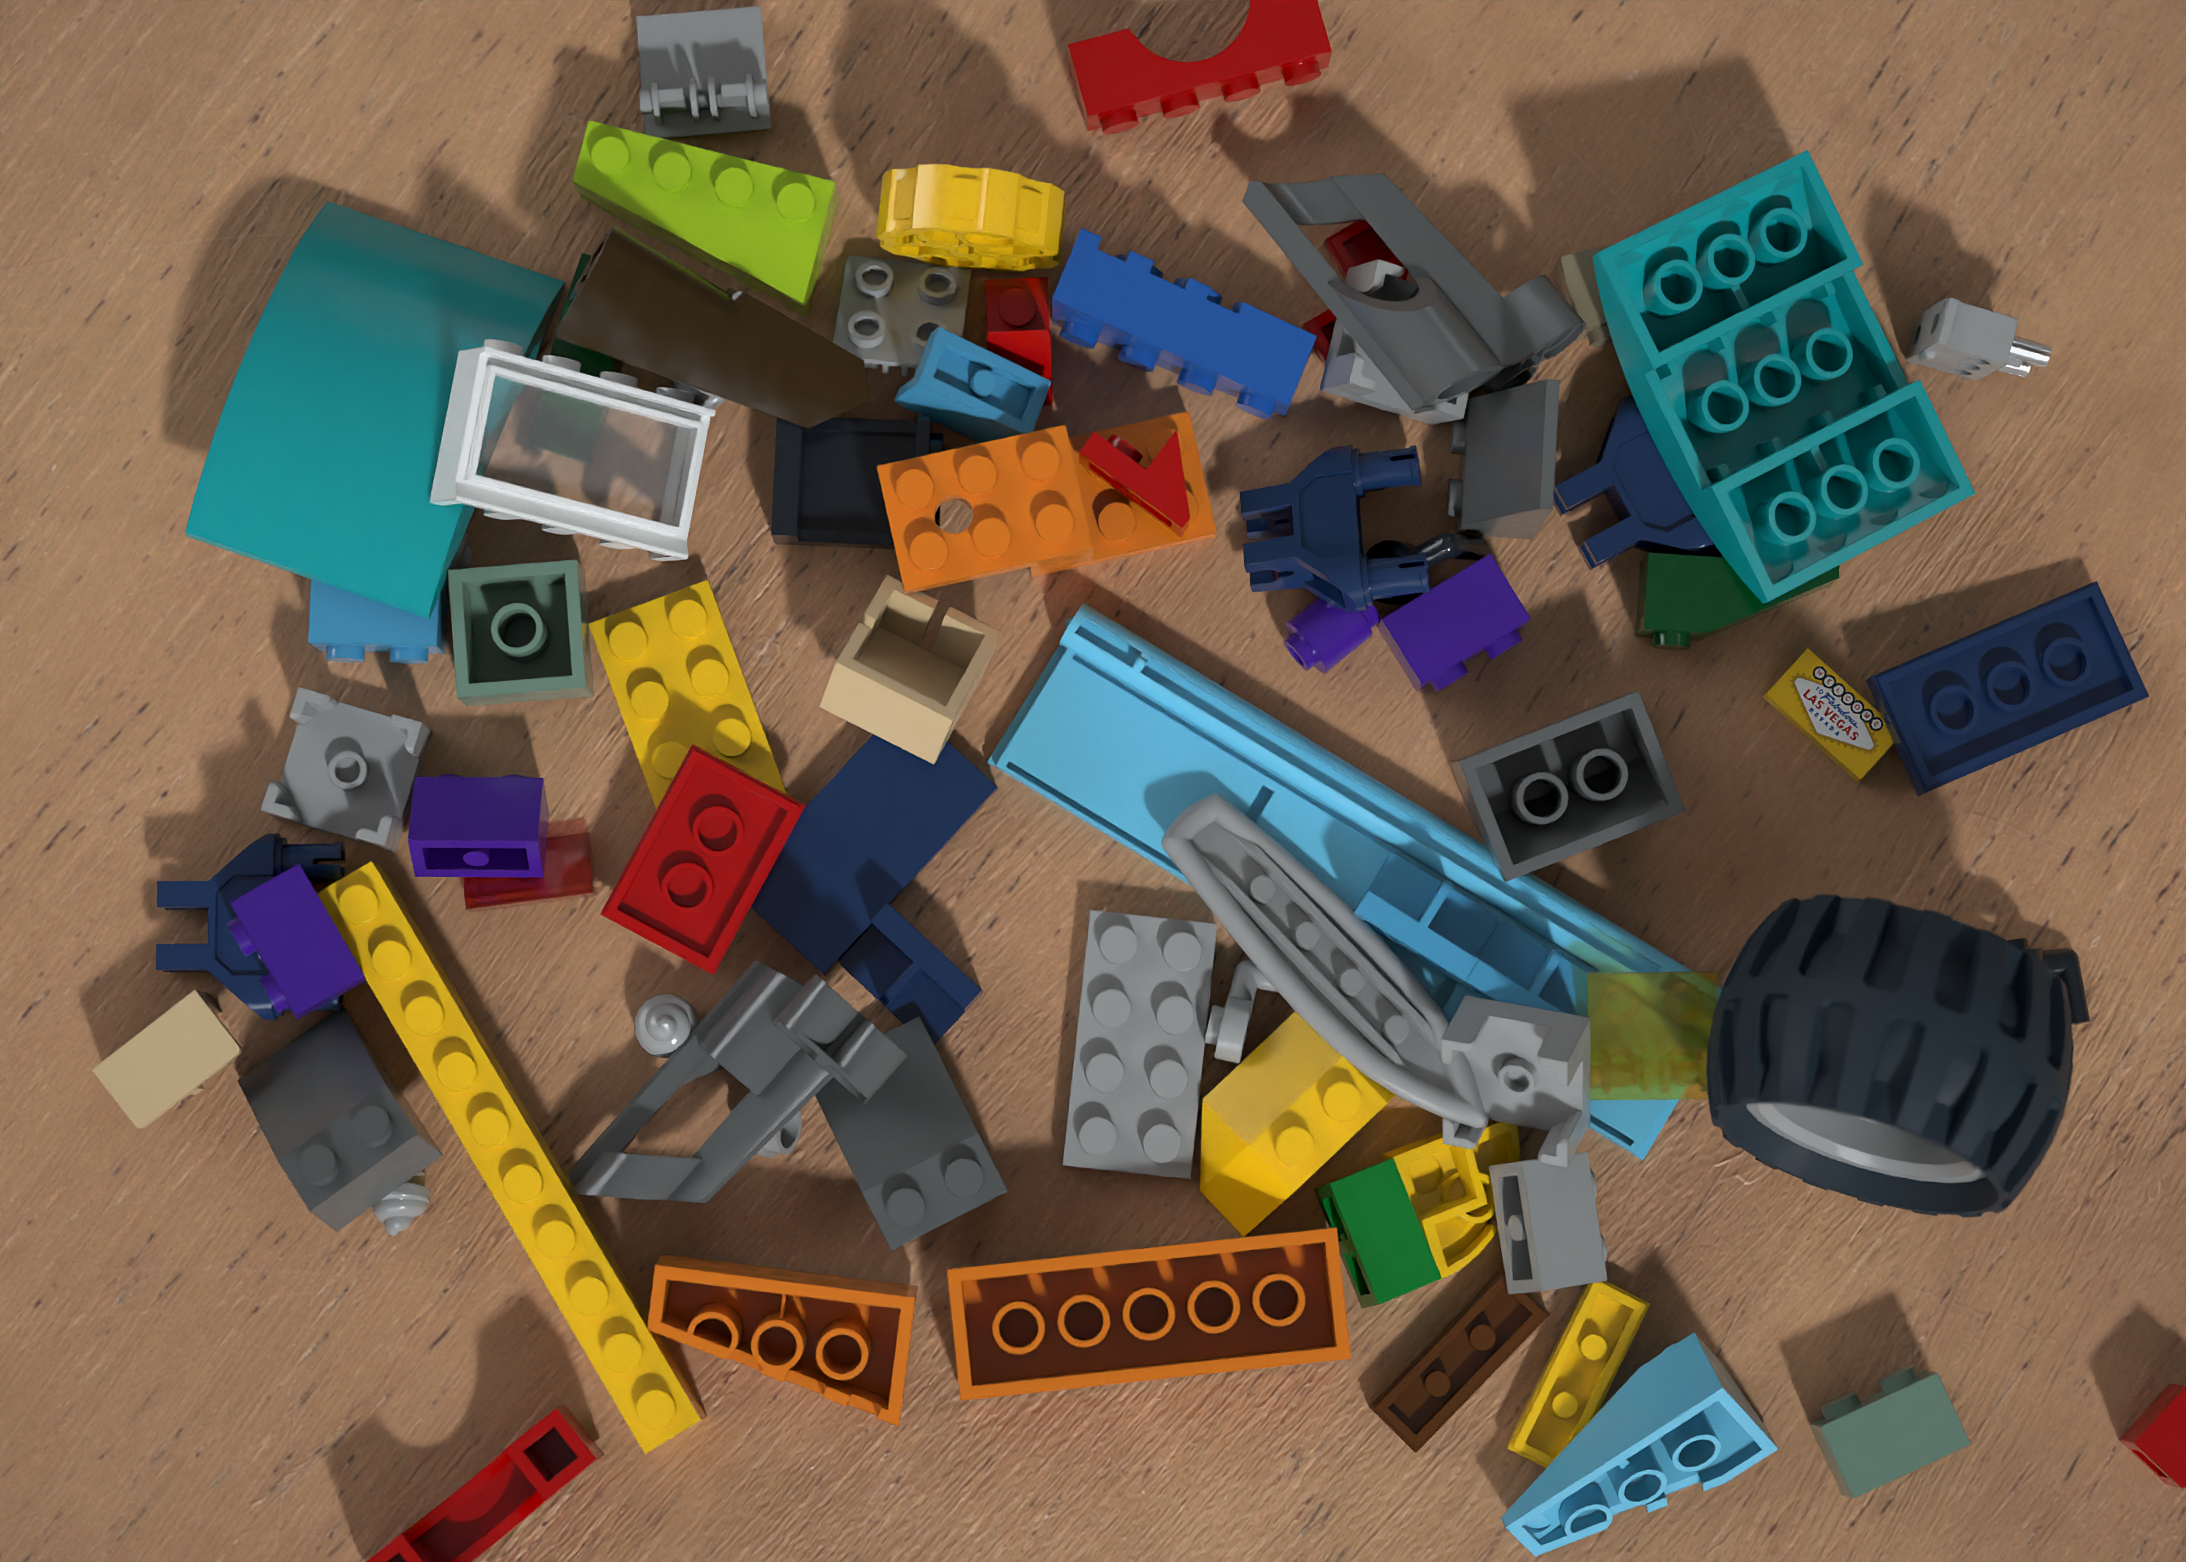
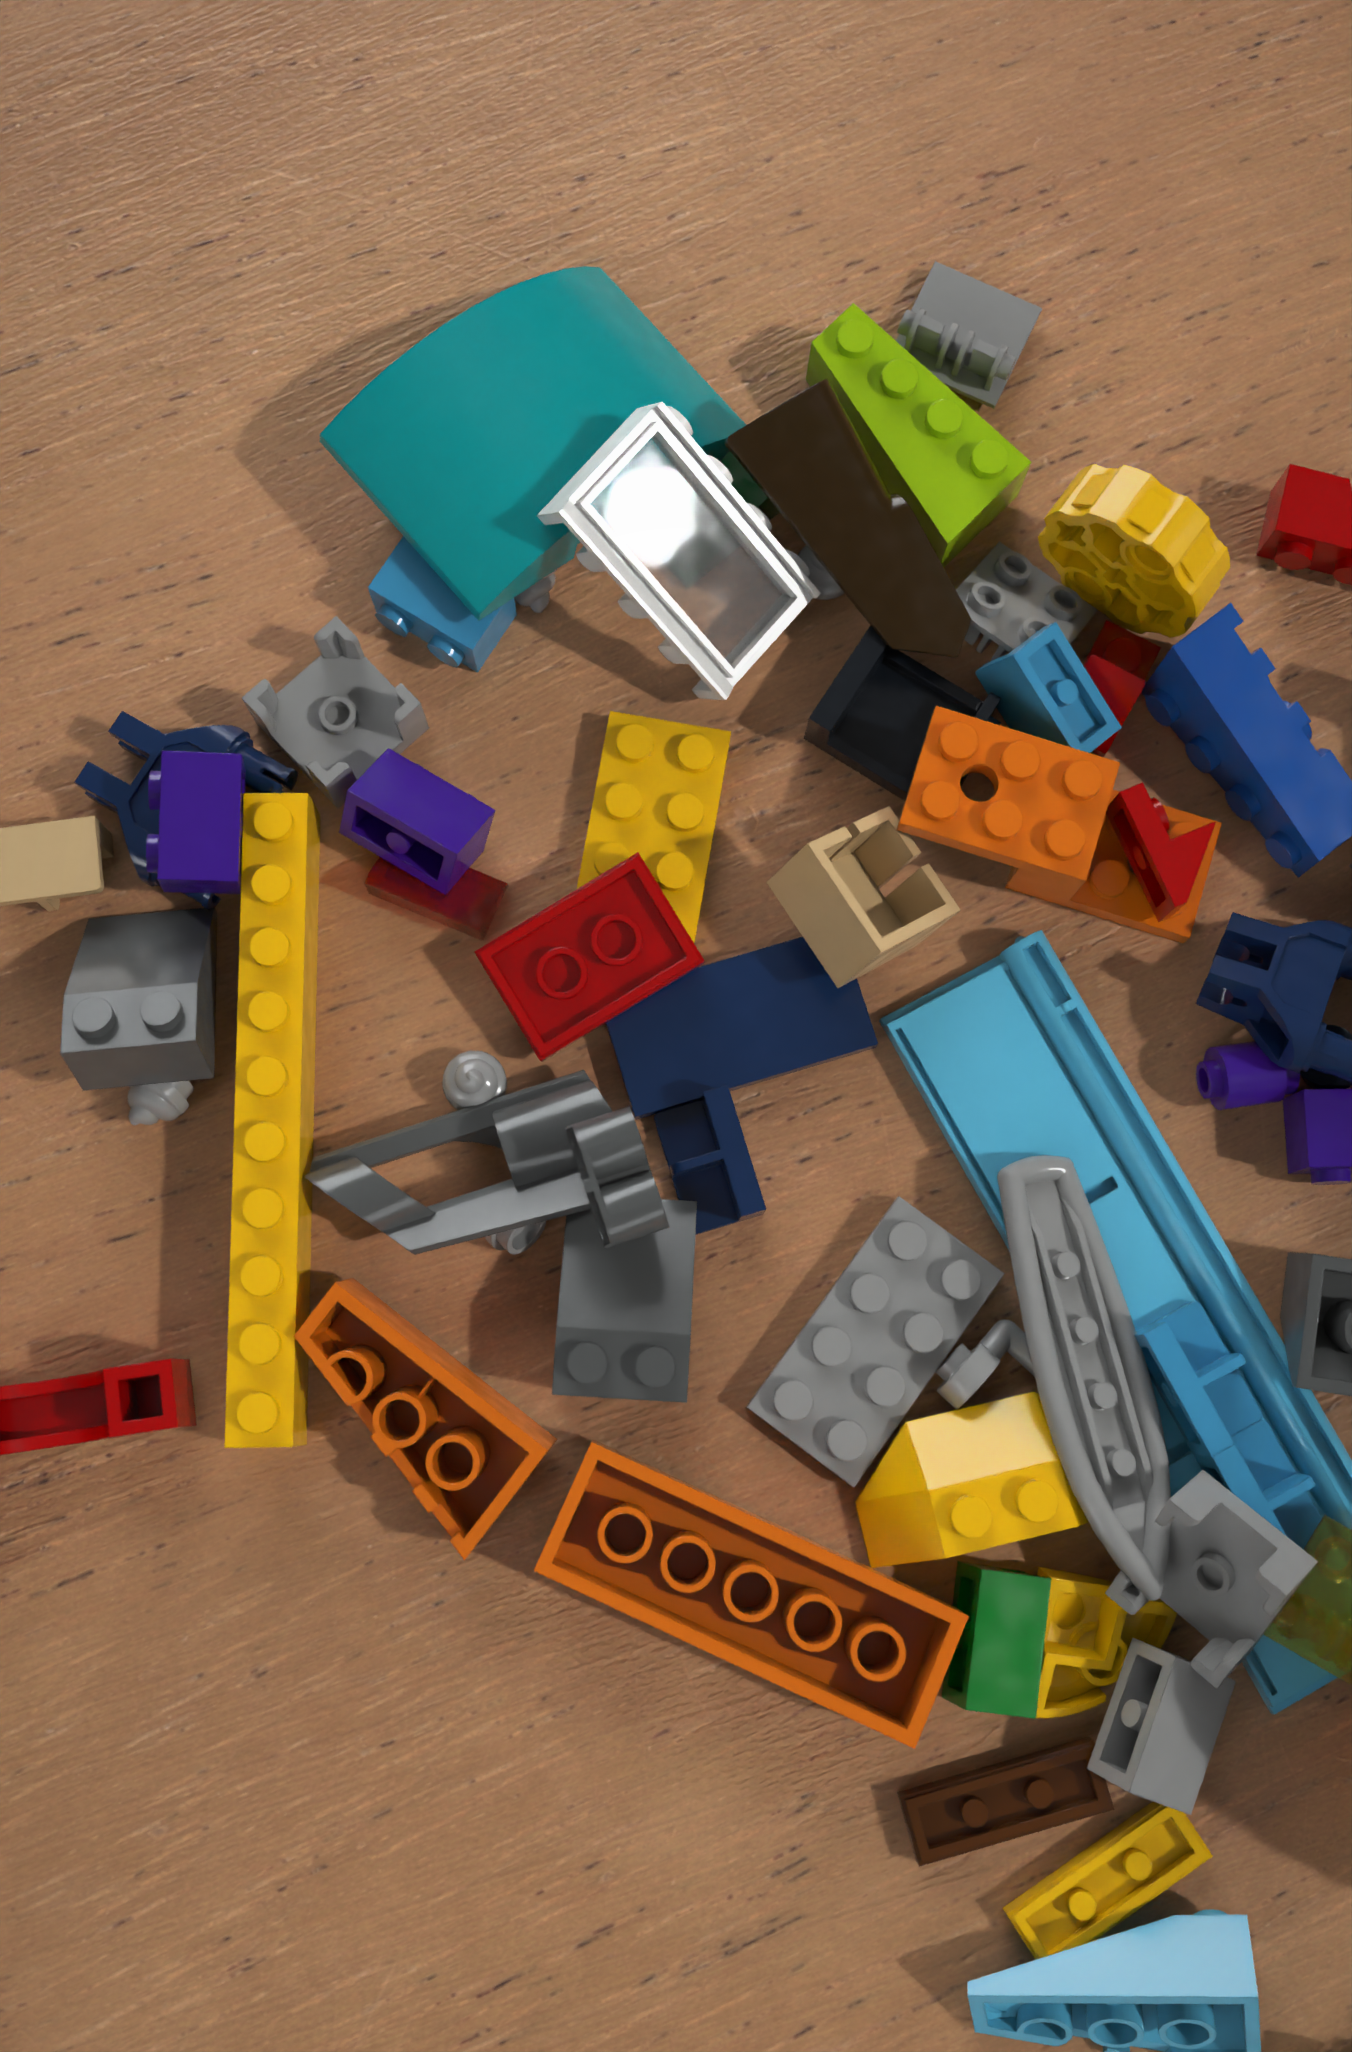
camera: 30 degrees right, 5 degrees down
sand green brick [448,560,594,706] -> none

